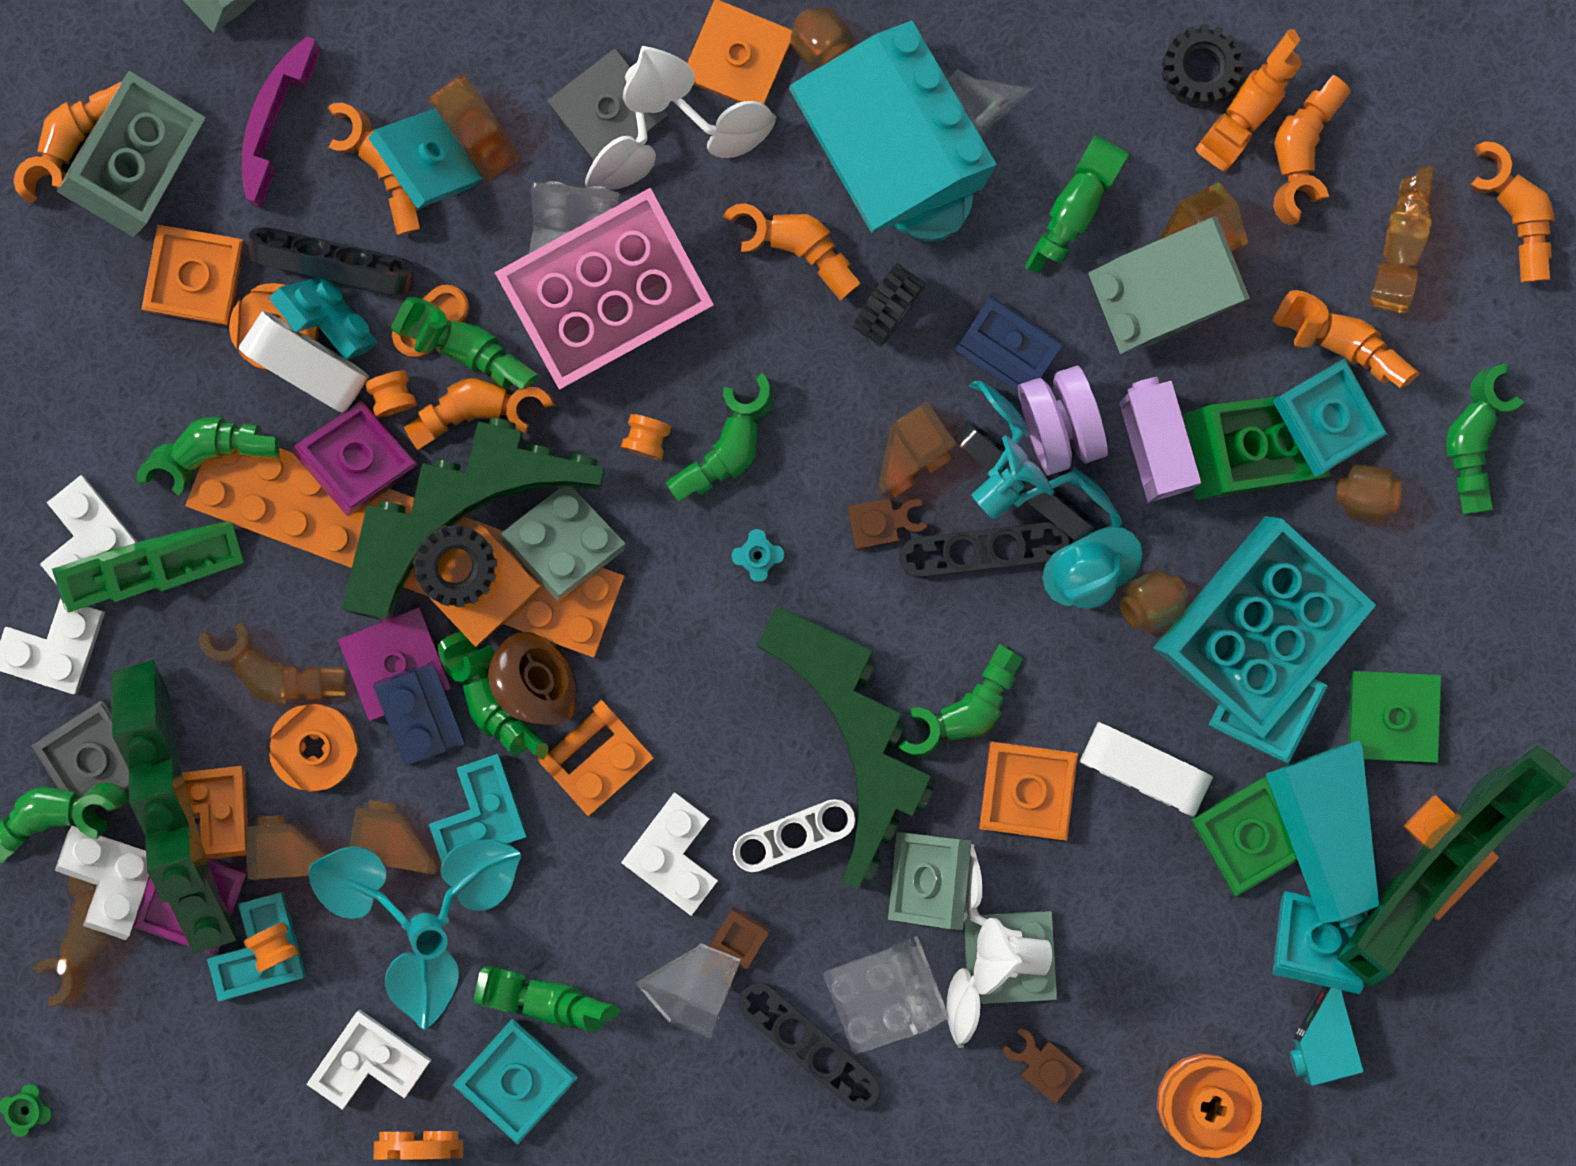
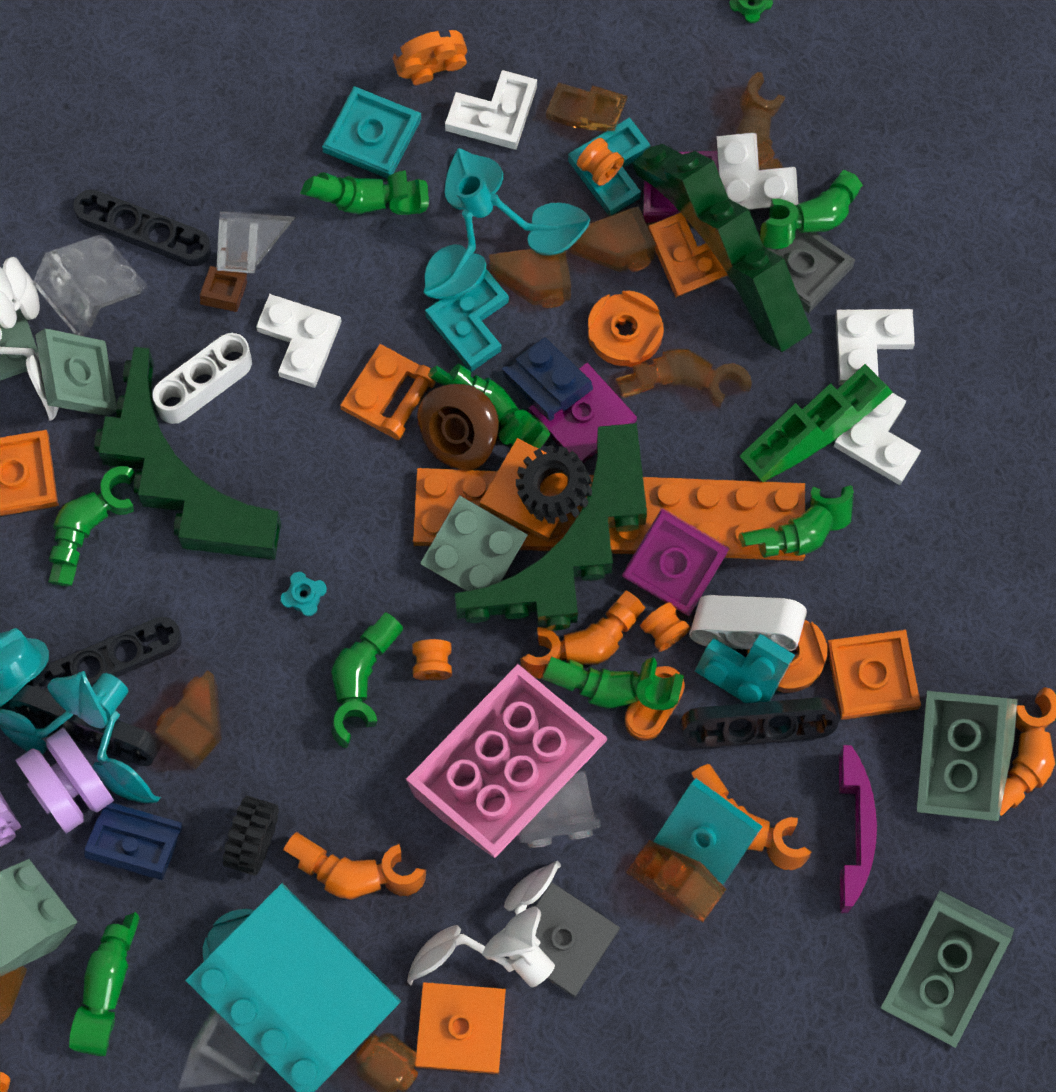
camera: 160 degrees right, 15 degrees down
reddish brown plate [847,498,927,550] -> none
none -> clear orange slope [546,82,627,131]

